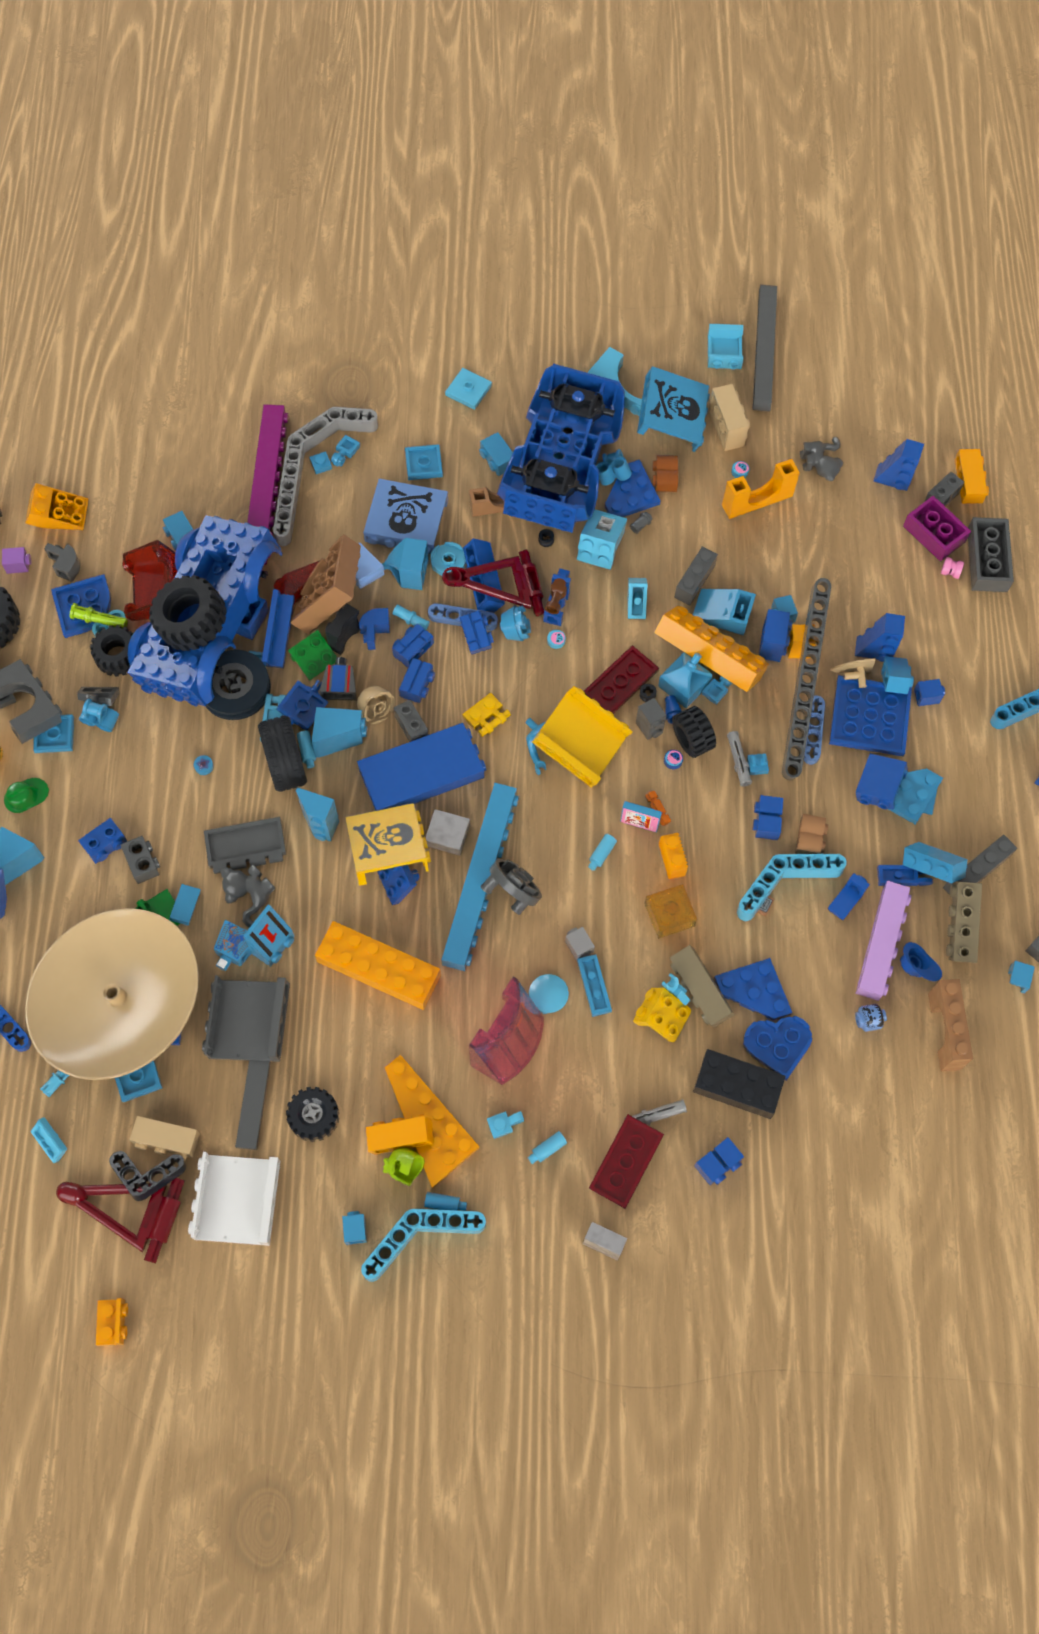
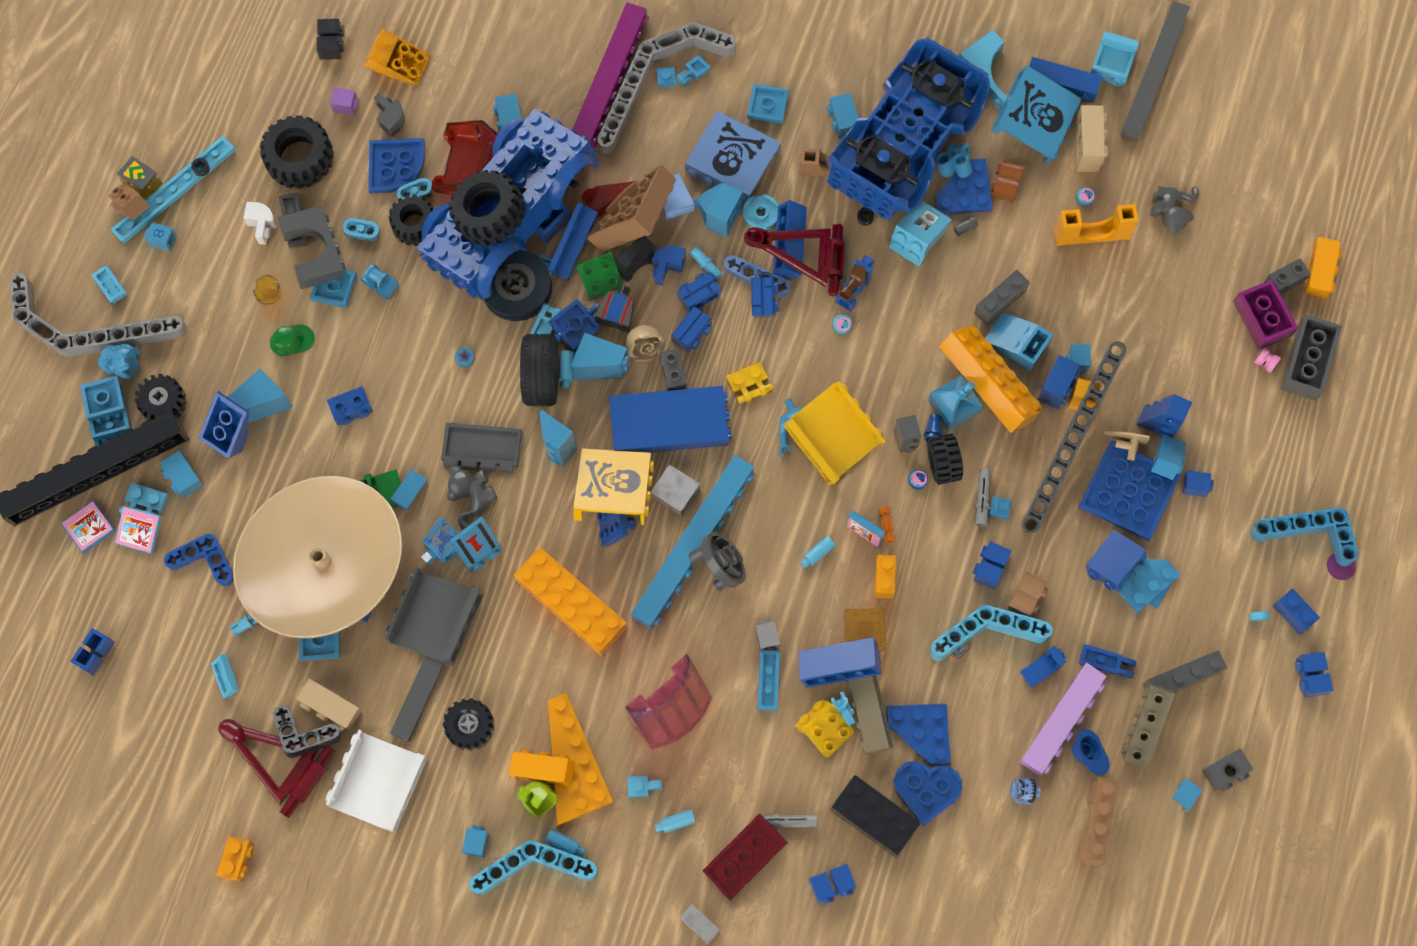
camera: 20 degrees right, 5 degrees up
lime pin [70,603,128,629] -> none
dark grey wing [77,687,119,706] -> none
dark grey brick [121,836,160,884] -> none
medium azure plate [445,368,492,410] -> none
dark azure cone [500,605,531,641] -> none
medium azure dish [529,974,569,1014] -> none
dark red tile [584,645,659,714] -> none
medium azure slope [627,578,648,619] -> none
black bush [639,684,657,702] -> none
dark azure plate [702,676,732,705] -> none
medium blue beam [804,695,825,765] -> none
blue wedge [873,439,924,491] -> none
dark azure brick [903,842,968,883] -> none
none -> medium azure plate [343,218,380,241]
none -> brick [799,637,882,688]
none -> blue brick [1029,57,1102,103]
none -> medium azure tile [1249,611,1270,621]

